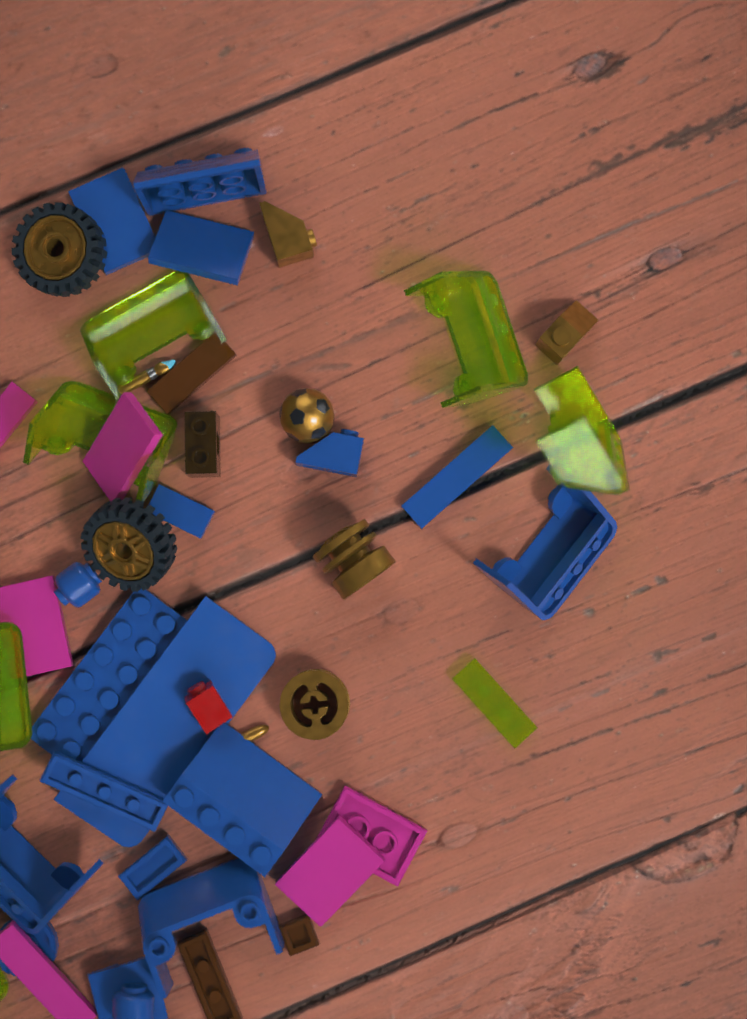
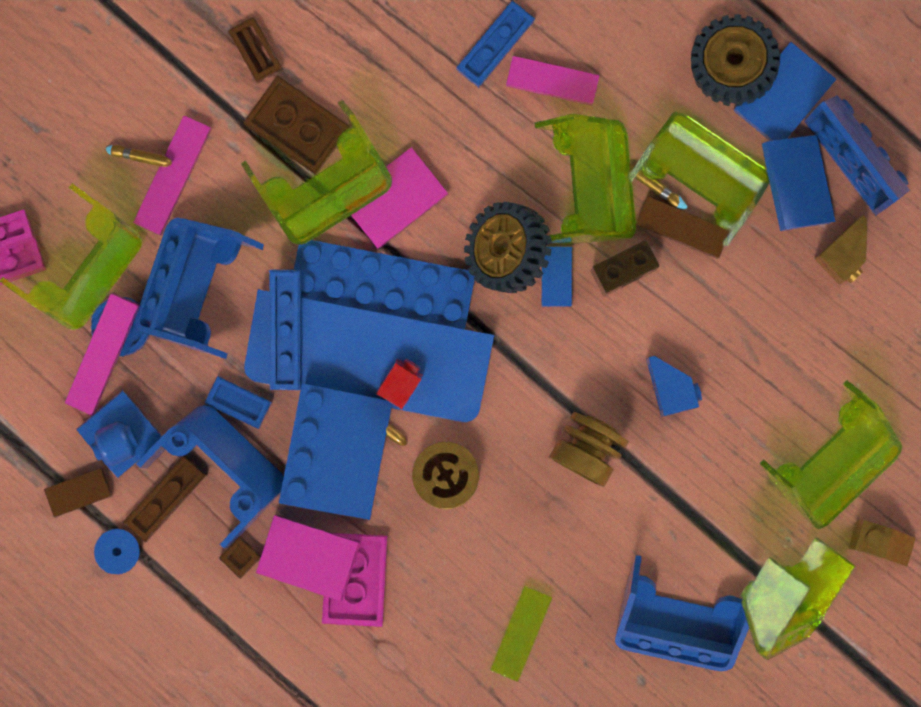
camera: 65 degrees right, 0 degrees up
blue head [54,562,102,608] -> none
dark pink tile [83,392,163,501] -> none
pearl gold piece [279,388,334,443] -> none
blue tile [401,425,513,529] -> none

